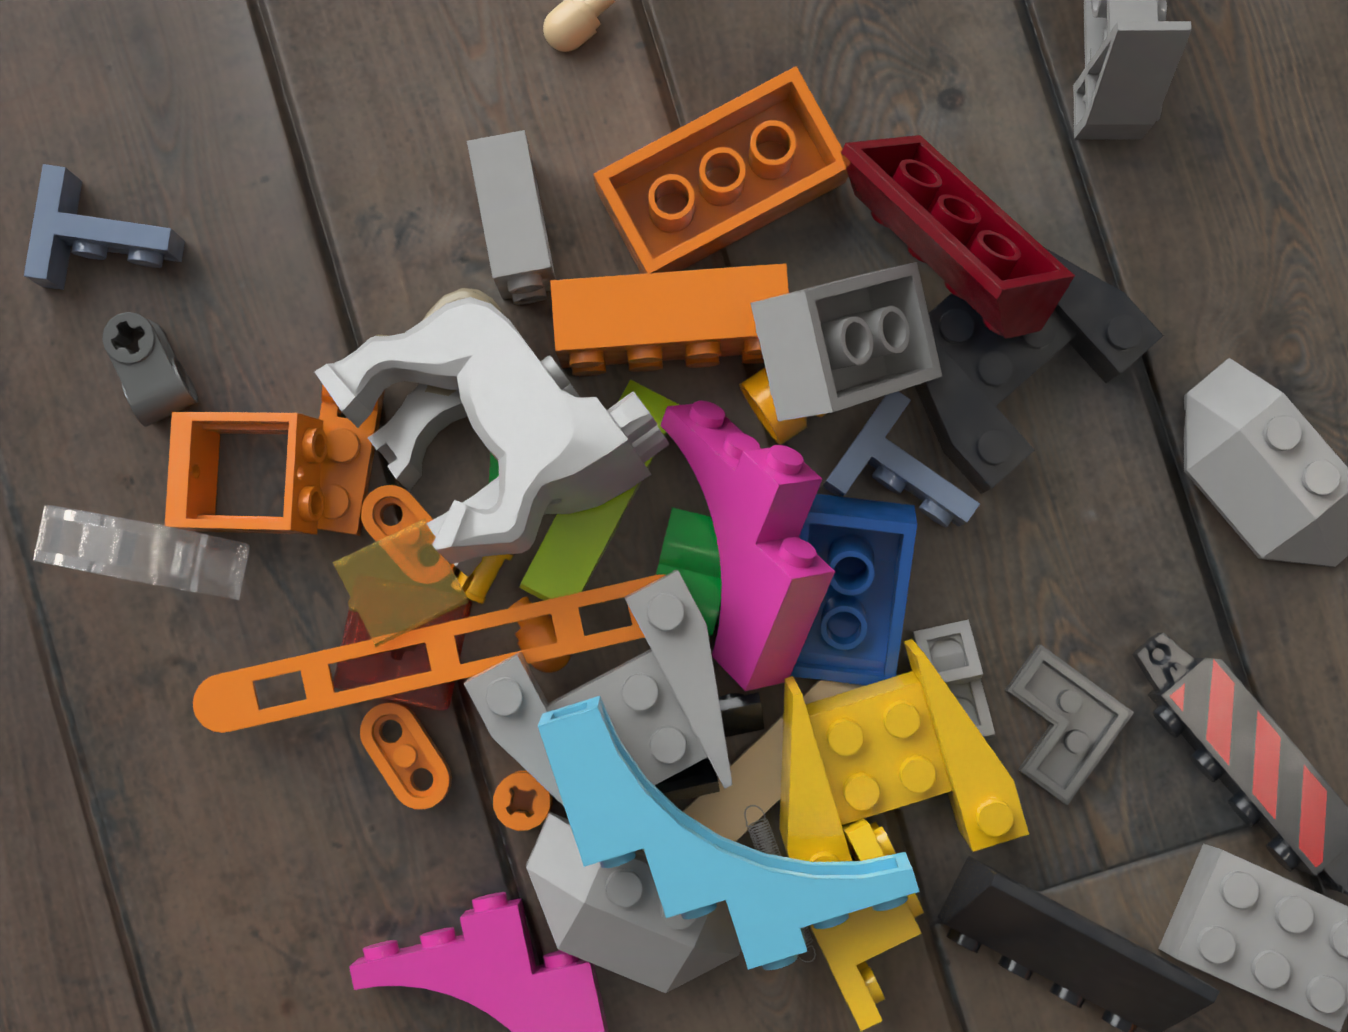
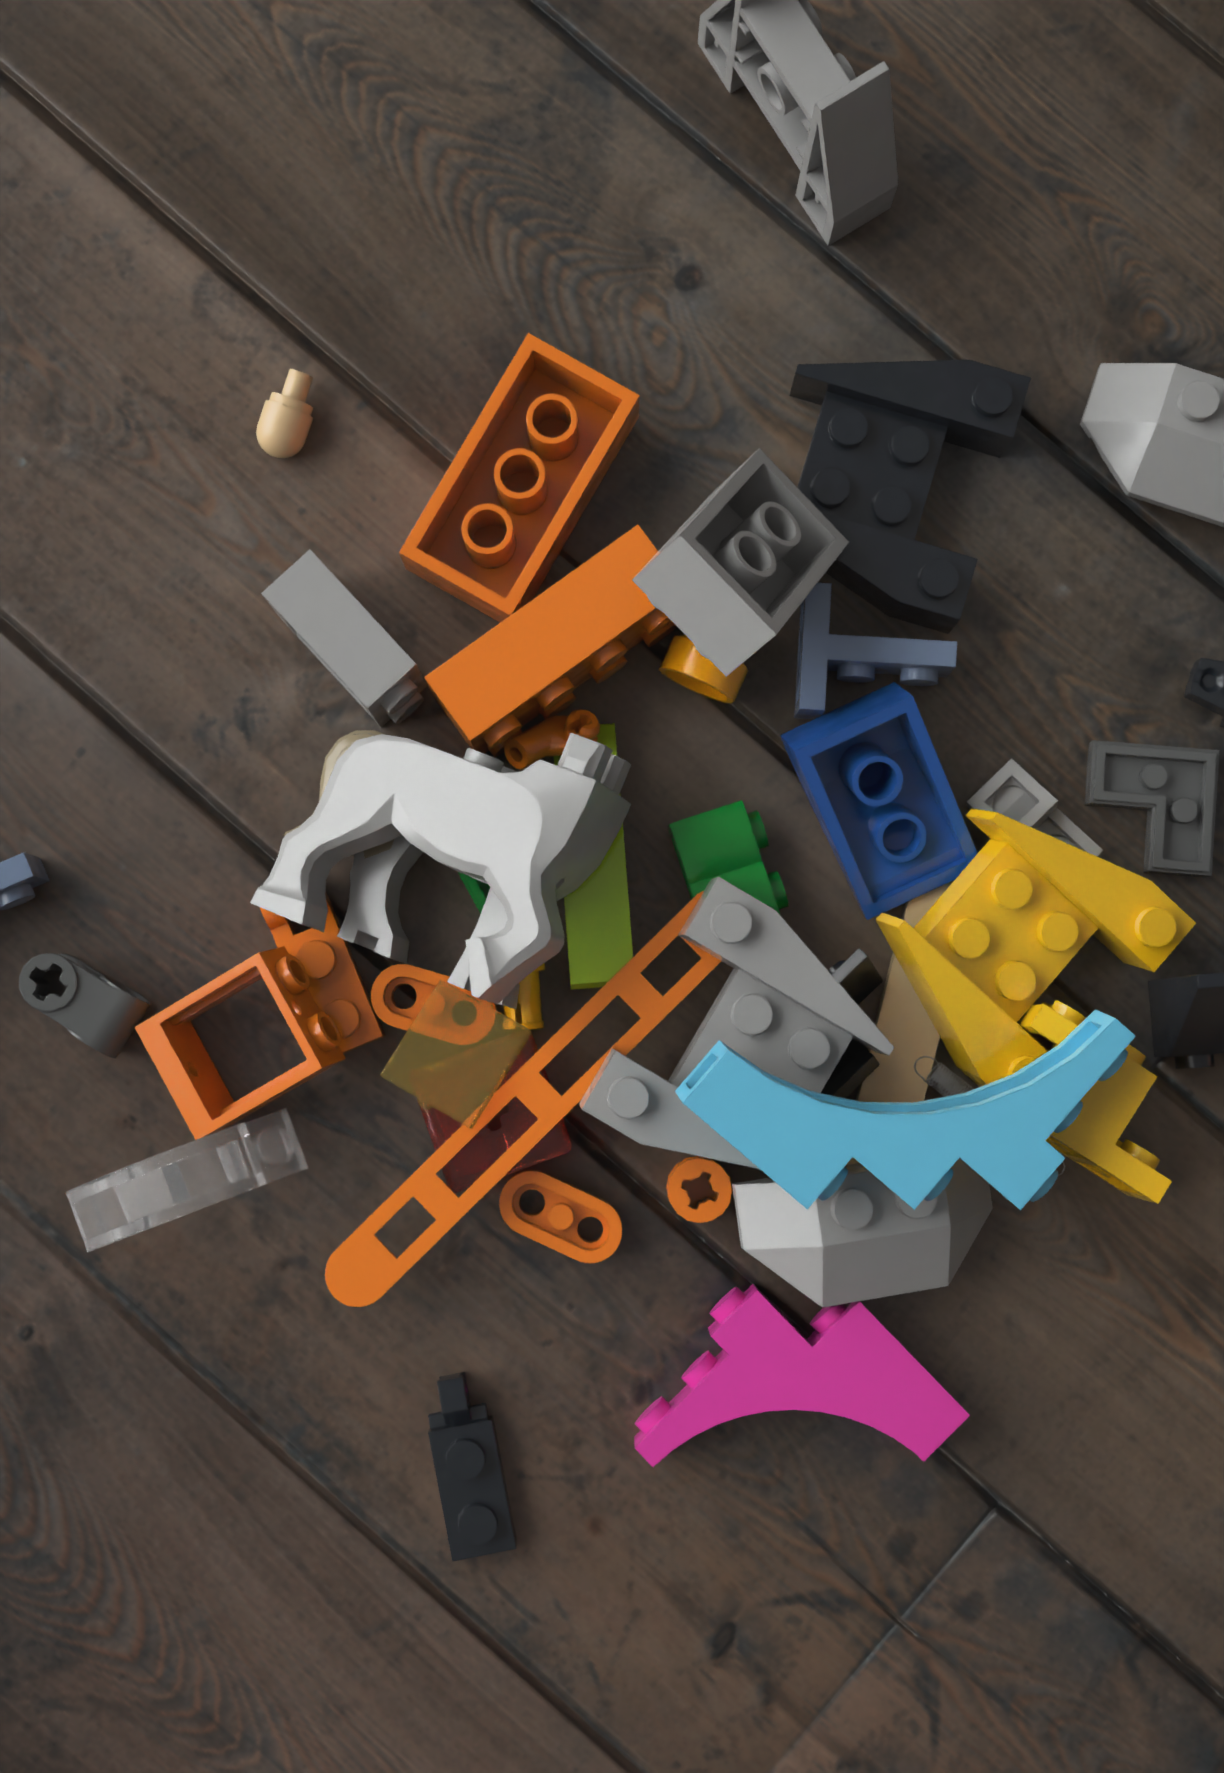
camera: 30 degrees left, 0 degrees up
orange cylinder [509,596,571,673] -> none
dark pink arch [660,401,835,691] -> none
dark red slope [841,135,1075,339] -> none
none -> black hinge [428,1372,517,1562]
none -> orange arm [504,709,600,769]

